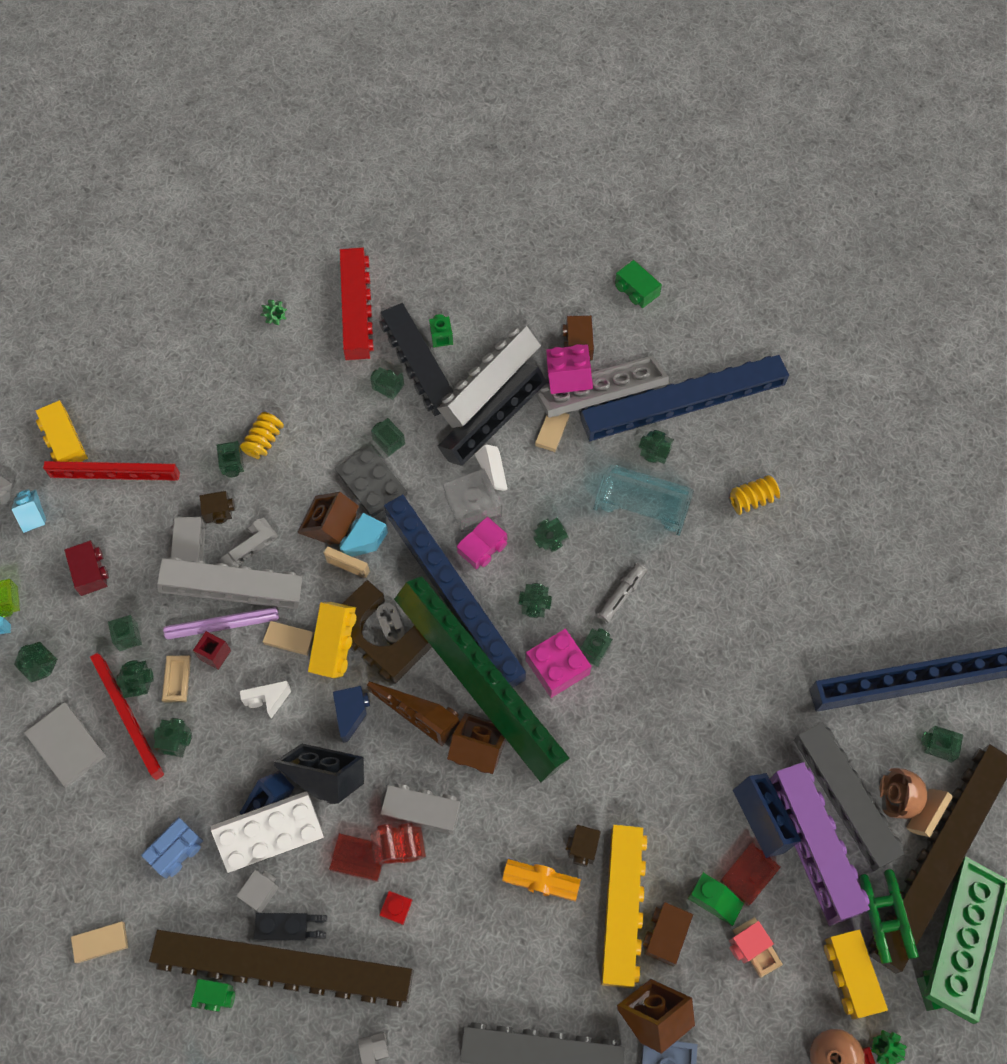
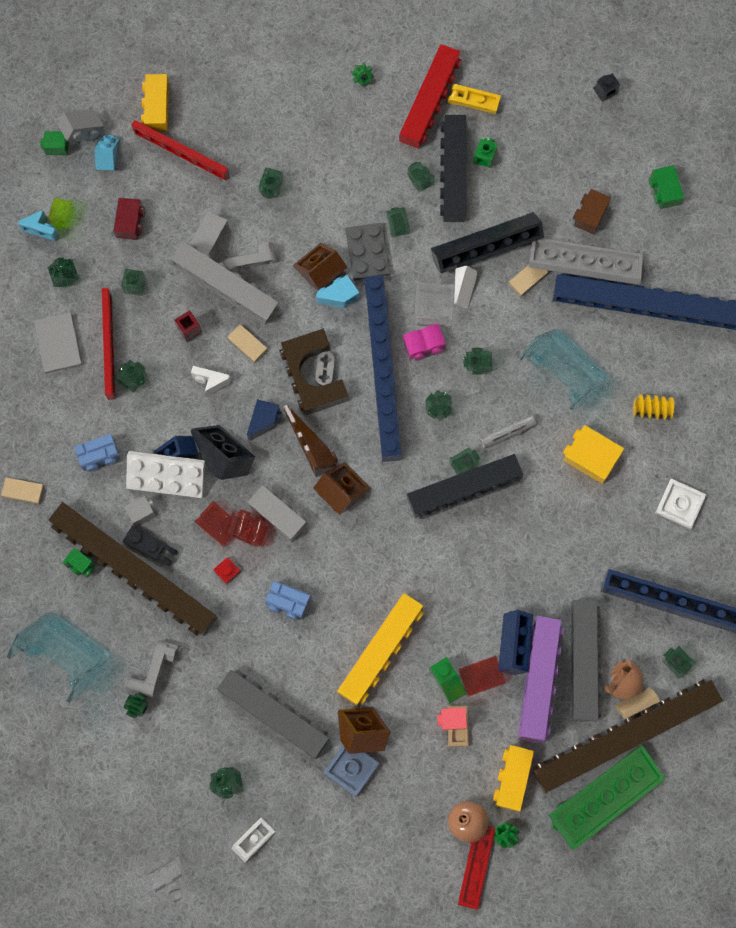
camera: 30 degrees right, 10 degrees up
clear green brick [117,660,154,698] -> none
tan tile [162,655,191,702] -> none
lavender axle [163,607,279,639] -> none
dark brown brick [199,491,235,524] -> none
yellow piece [240,412,284,459] -> none
yellow brick [308,602,356,678] -> none
tan tile [324,546,370,578] -> none
dark green brick [394,576,570,783] -> none
light grey brick [437,326,541,428] -> none
light orange piece [502,859,581,902] -> none
dark pink brick [526,628,592,698] -> none
dark pink brick [546,344,593,394] -> none
dark brown brick [565,825,601,867] -> none
clear green brick [639,430,674,464] -> none
reddish brown brick [642,902,694,967] -> none
green piece [859,869,919,964] -> none
none -> medium blue brick [265,581,311,620]
none -> black brick [407,454,524,519]
none -> yellow plate [447,84,501,114]
none -> yellow brick [562,425,624,484]
none -> black brick [593,73,620,102]
none -> white tile [655,479,707,529]

